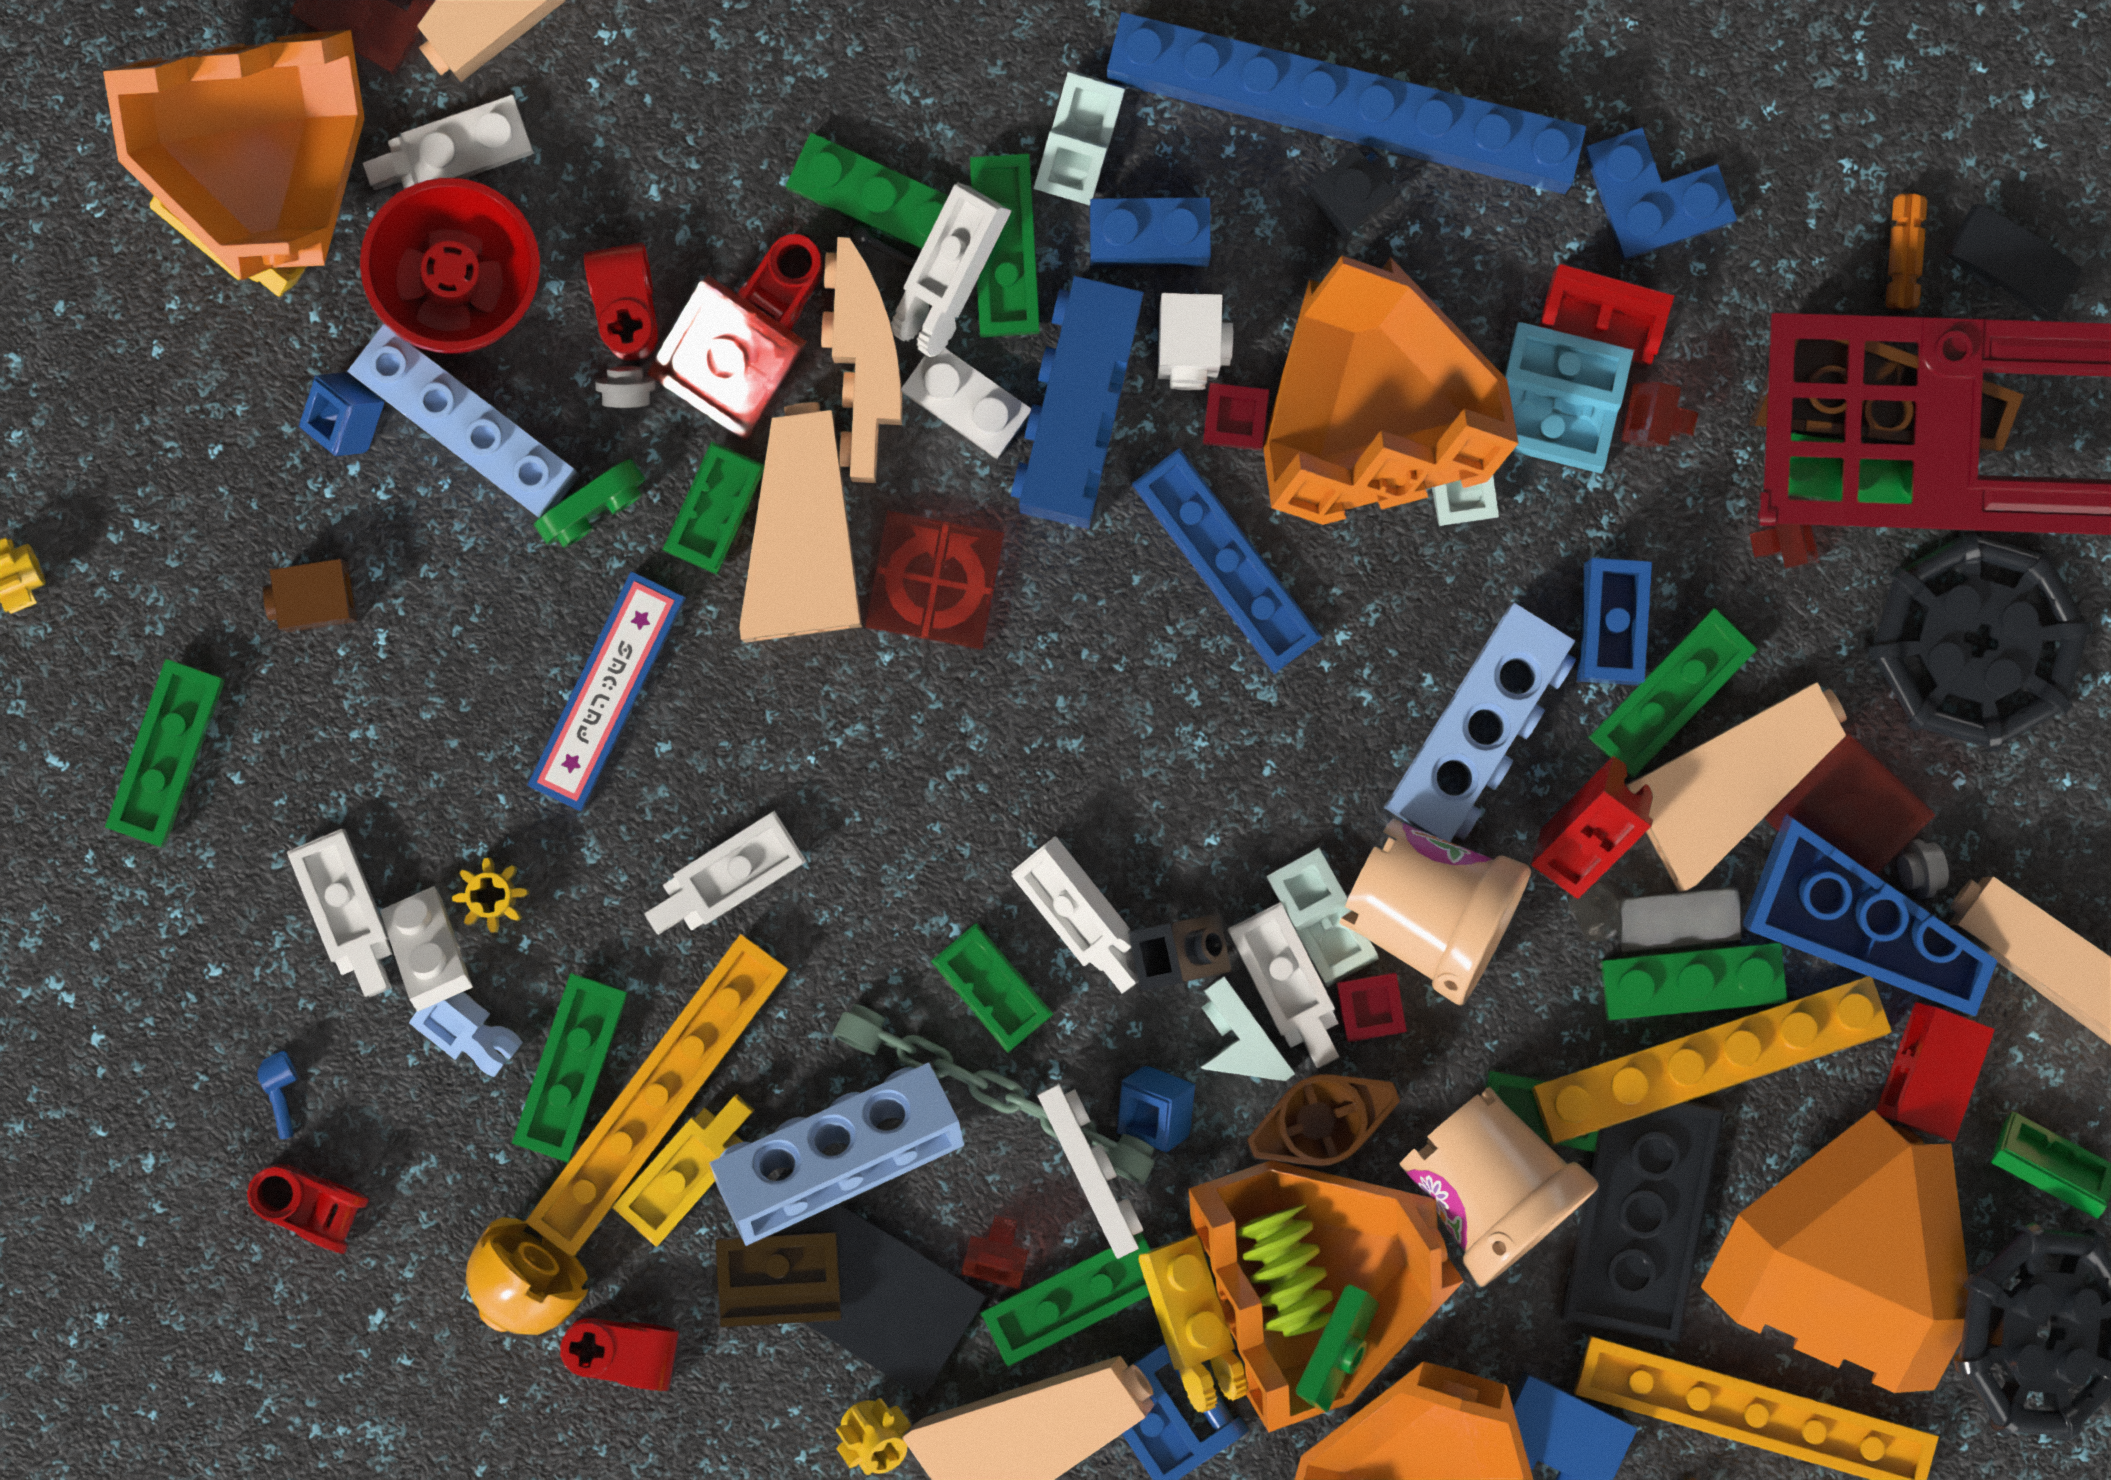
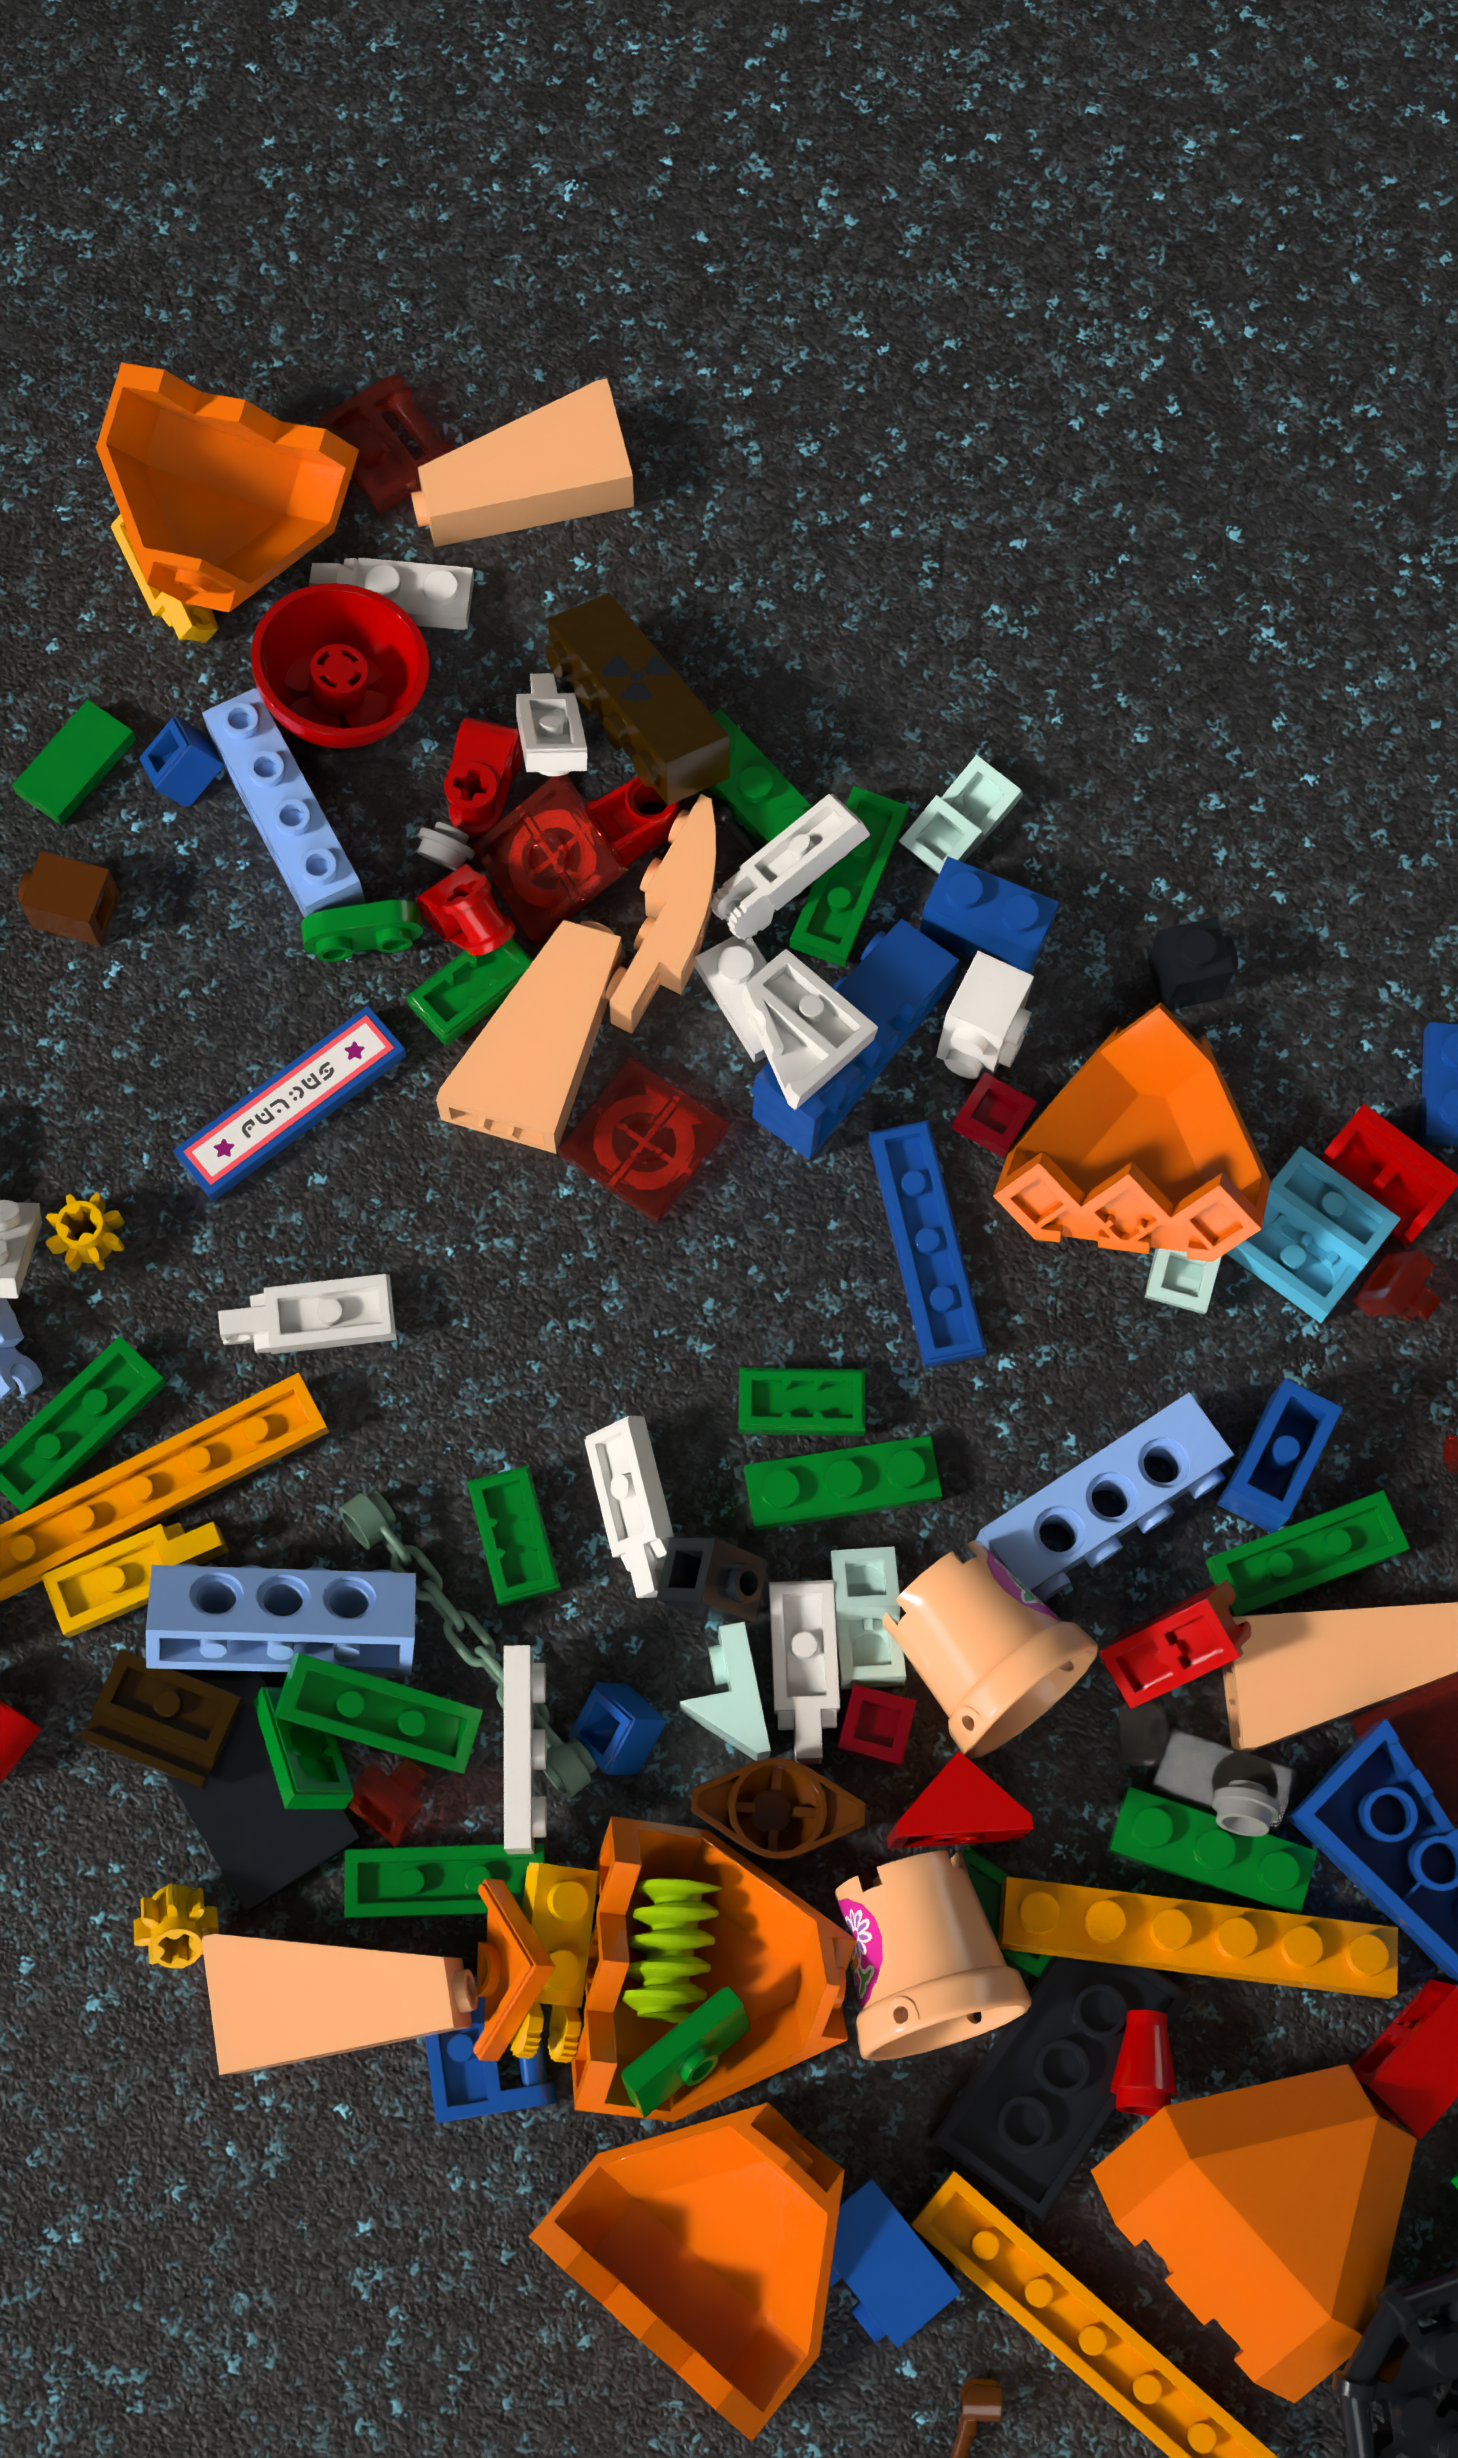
camera: 20 degrees right, 15 degrees down
blue brick [1107,12,1586,195] -> none
none -> green tile [12,699,136,826]
none -> green plate [253,1687,354,1809]
none -> green plate [273,1653,483,1774]
none -> red piece [416,864,516,956]
none -> orange tile [473,1878,556,2061]
none -> white hinge [516,673,587,776]
none -> dark brown brick [545,593,730,806]
none -> green plate [738,1368,865,1436]
none -> white wing [741,949,878,1110]
none -> green plate [743,1435,942,1532]
none -> red slope [887,1751,1033,1849]
none -> red cone [1110,2010,1178,2116]
none -> light grey plate [1212,1780,1280,1836]

